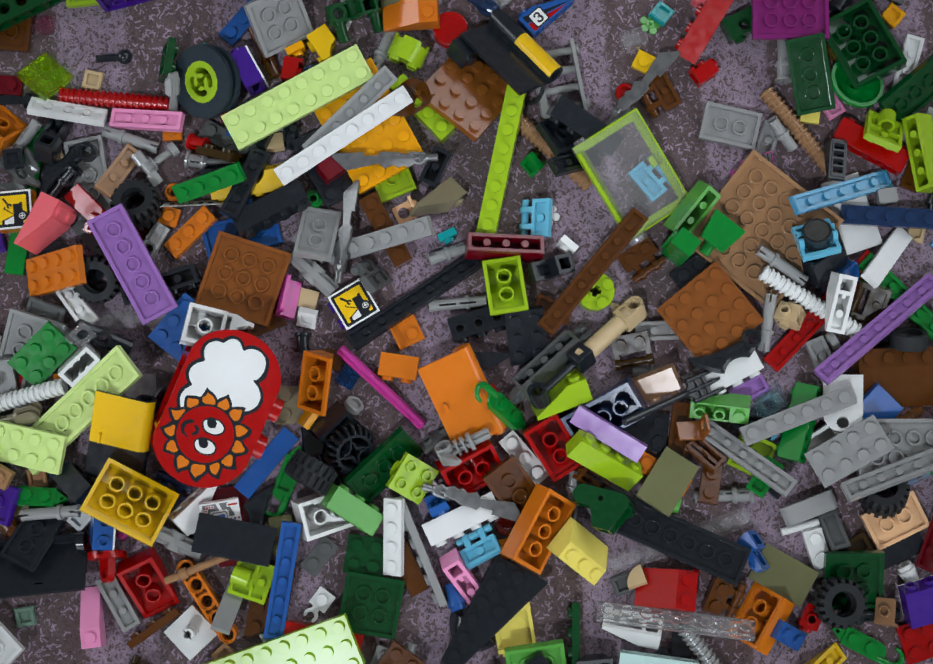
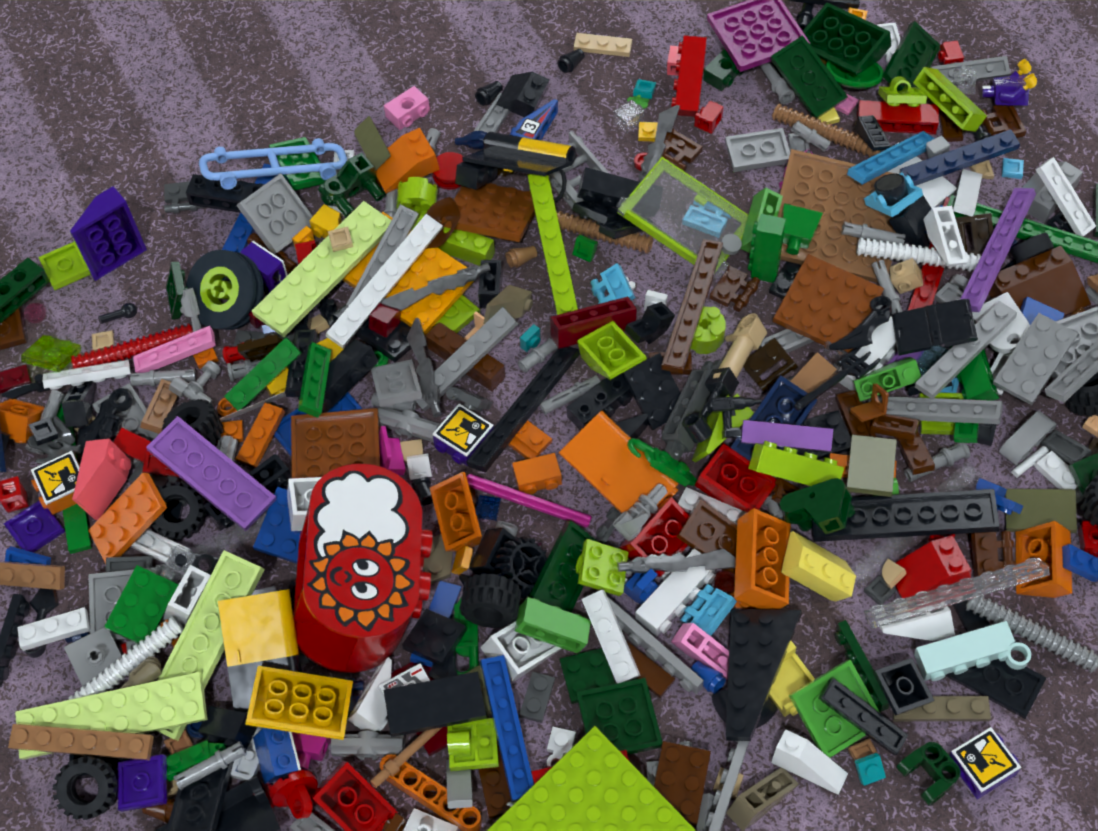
camera: 20 degrees left, 25 degrees down
none -> green plate [298,342,331,418]
none -> tan tile [328,226,353,252]
none -> black plate [402,609,467,667]
none -> medium nougat cone [505,246,537,268]
none -> black piece [707,396,761,439]
none -> light grey tile [721,234,742,255]
none -> black piece [892,299,978,356]

